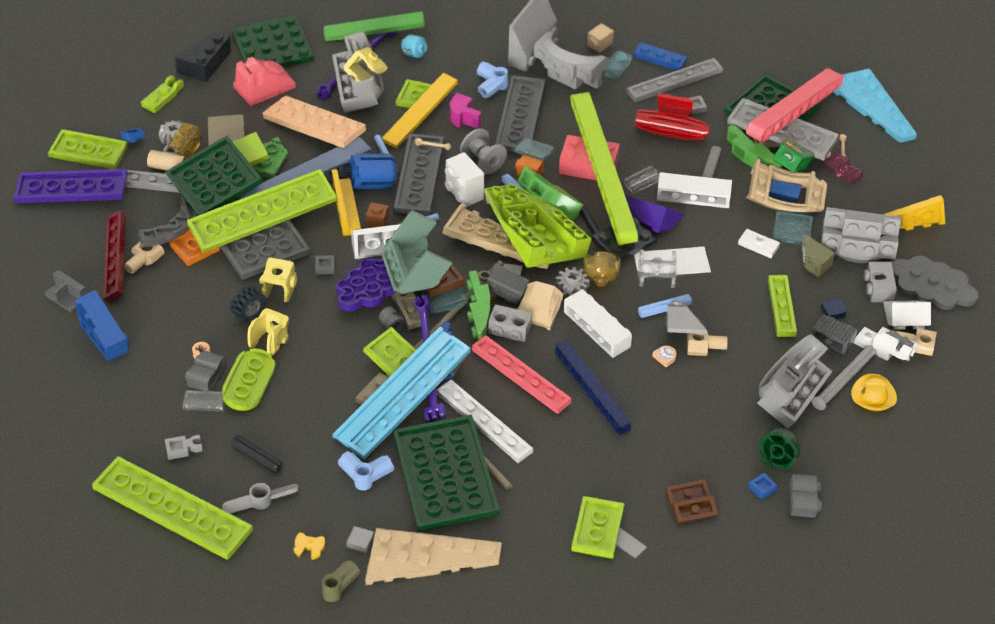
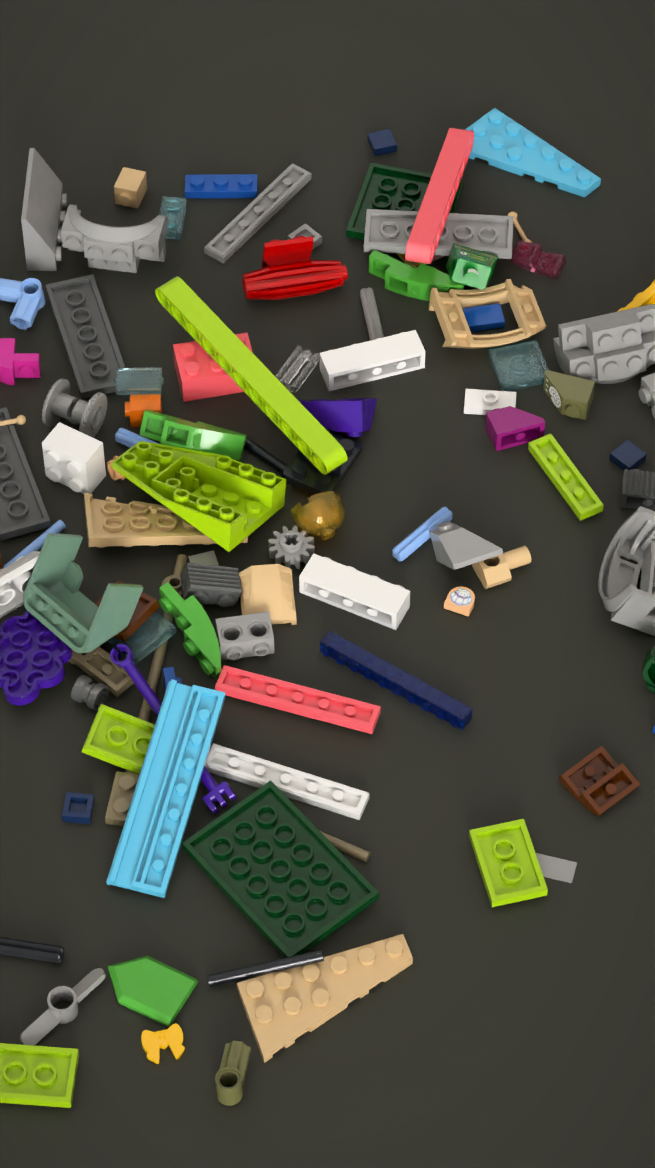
camera: 25 degrees left, 5 degrees up
light blue piece [338,451,394,490] -> none
light grey tile [346,526,374,553] -> none
white sticker [634,247,711,278] -> none
clear hose [638,250,677,288] -> none
none -> dark blue tile [62,792,95,824]
none -> bright green tile [108,956,198,1027]
none -> black bar [207,950,324,987]
none -> dark blue tile [367,129,397,156]
none -> magenta slope [485,406,545,451]

